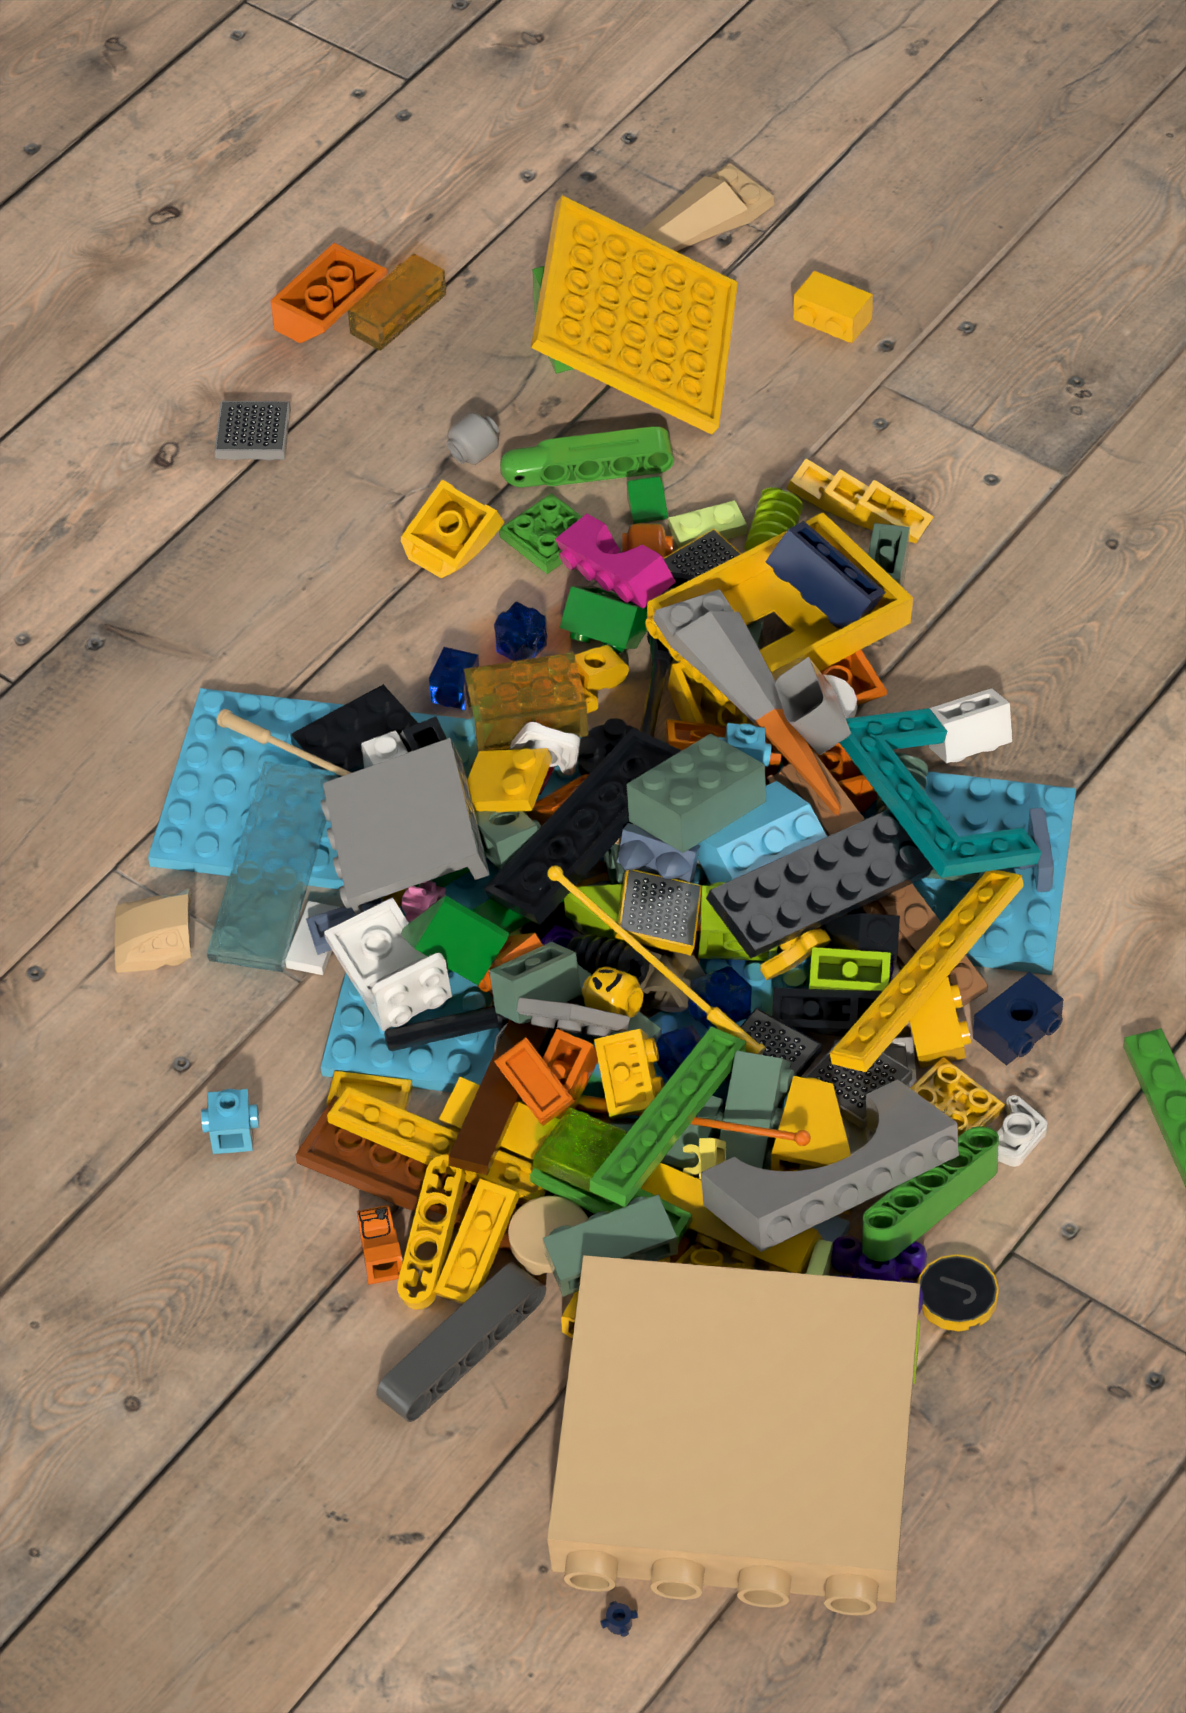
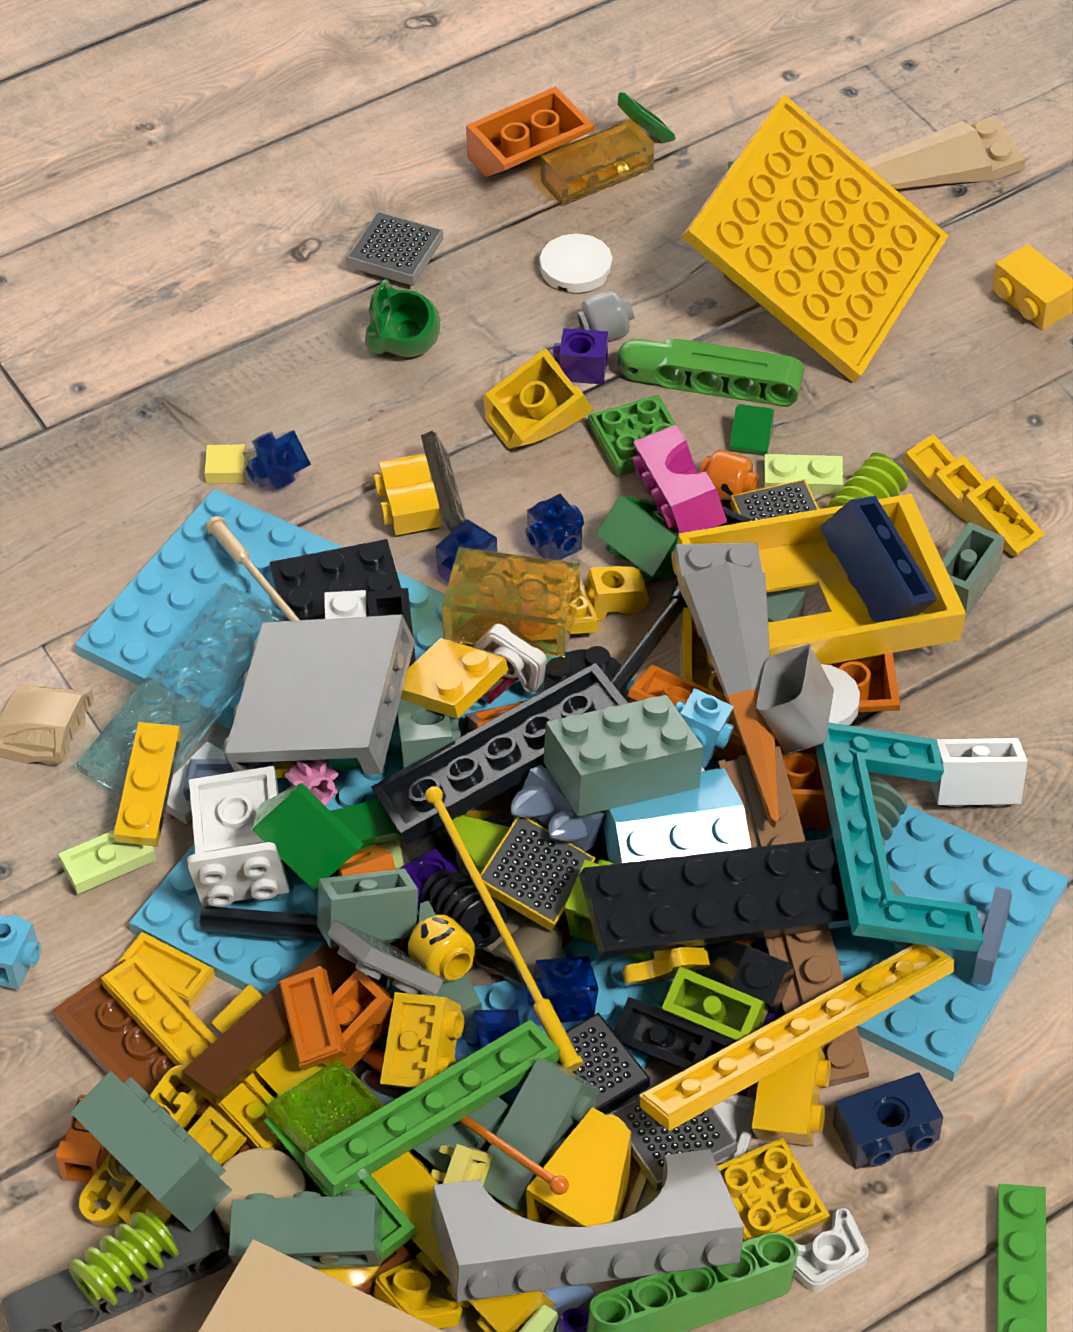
camera: 20 degrees right, 0 degrees up
none -> yellowish green plate [59,830,156,895]
none -> lime piece [68,1209,179,1309]
none -> sand green brick [70,1071,232,1232]
none -> yellow plate [114,722,182,847]
none -> light yellow tile [205,444,247,484]
none -> clear blue brick [243,430,311,490]
none -> green piece [365,279,441,358]
none -> yellow brick [373,453,441,536]
none -> clear smoke tile [420,430,470,542]
none -> white tile [540,233,612,293]
none -> dark purple brick [553,328,608,385]
none -> green tile [617,92,676,143]

